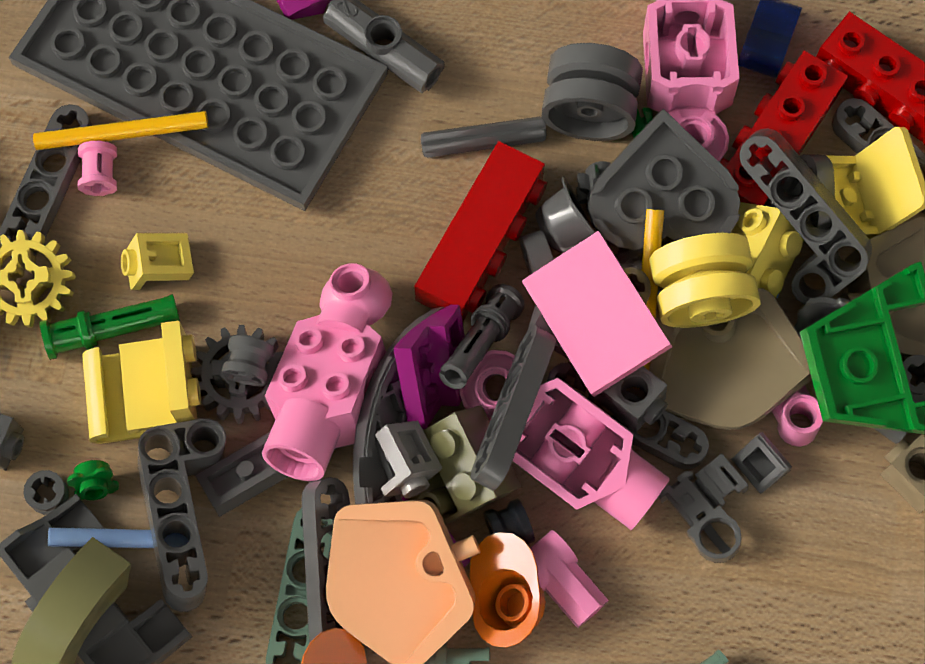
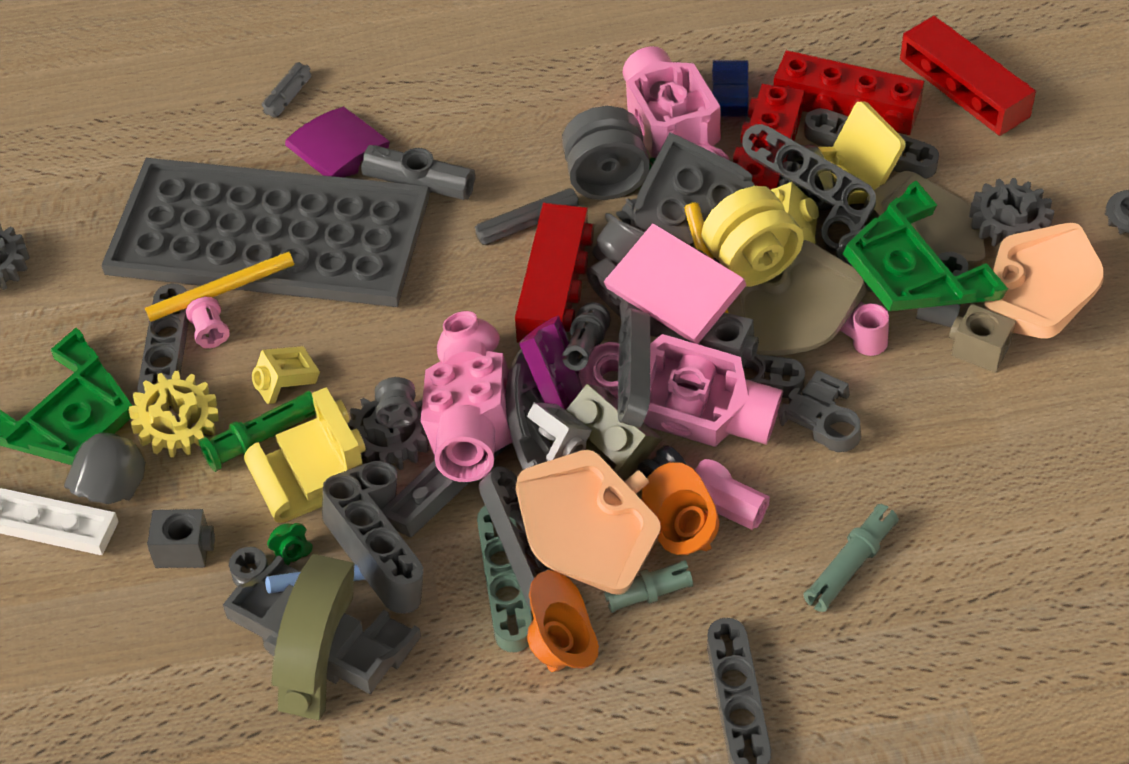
camera: 15 degrees left, 20 degrees down
dark grey slope [731,432,792,494] -> none

